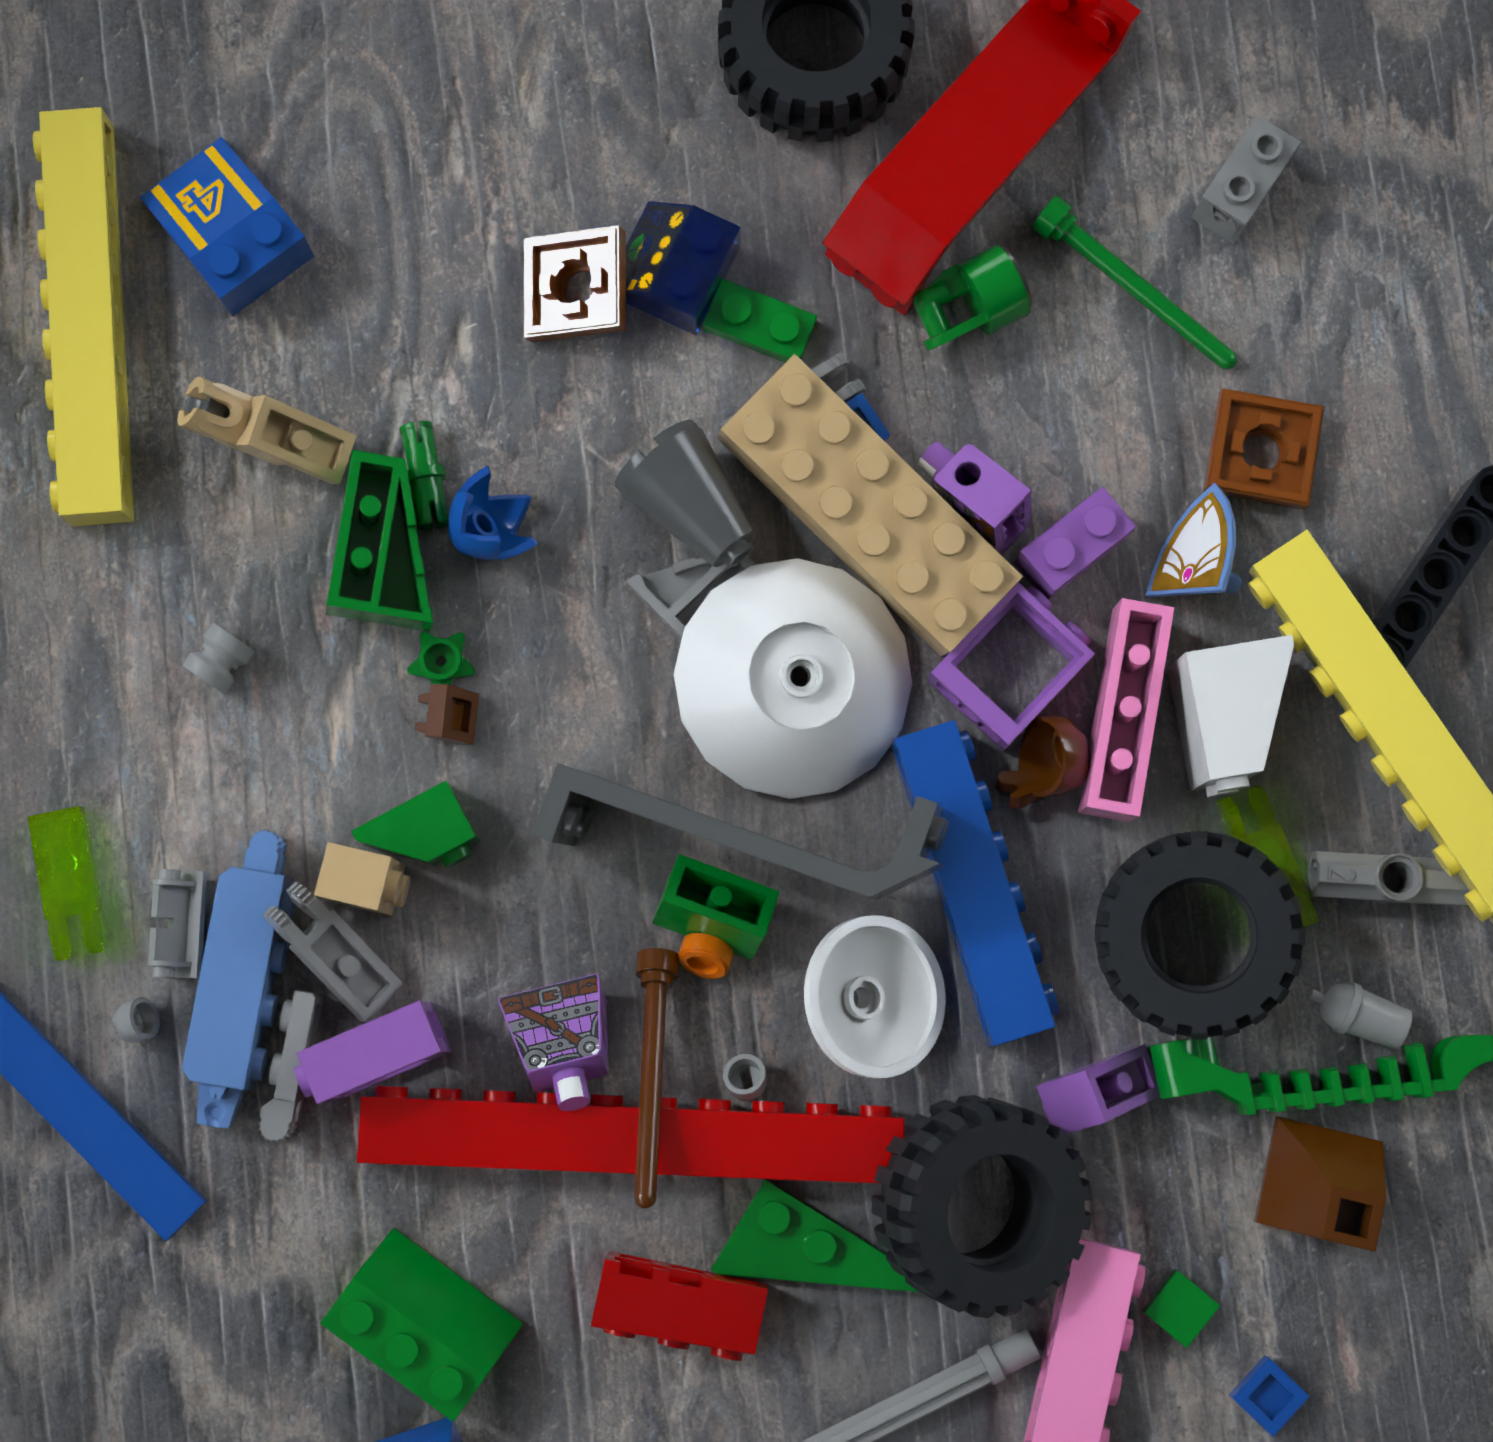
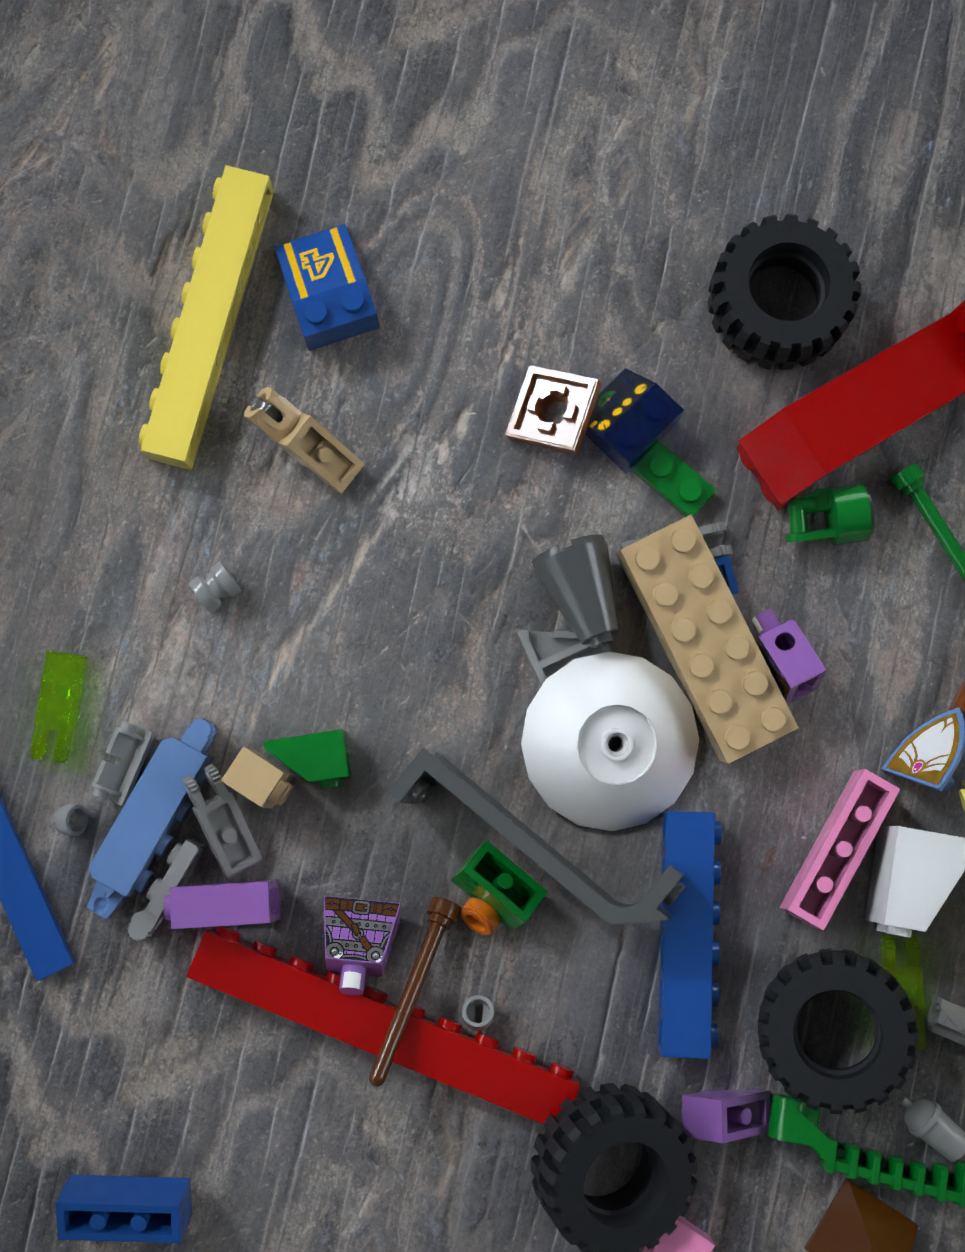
camera: 25 degrees right, 0 degrees up
green slope [320,1227,524,1422] -> none
green wedge [326,450,433,632] -> none
green pin [399,421,449,530] -> none
green plate [407,632,475,685] -> none
reddish brown tile [415,684,479,745] -> none
blue piece [448,465,538,560] -> none
red wedge [590,1251,768,1361] -> none
green wing [711,1179,919,1292] -> none
white dish [804,915,946,1078] -> none
medium lavender window [927,582,1095,751] -> none
reddish brown piece [995,715,1090,809] -> none
medium lavender brick [1014,486,1136,600] -> none

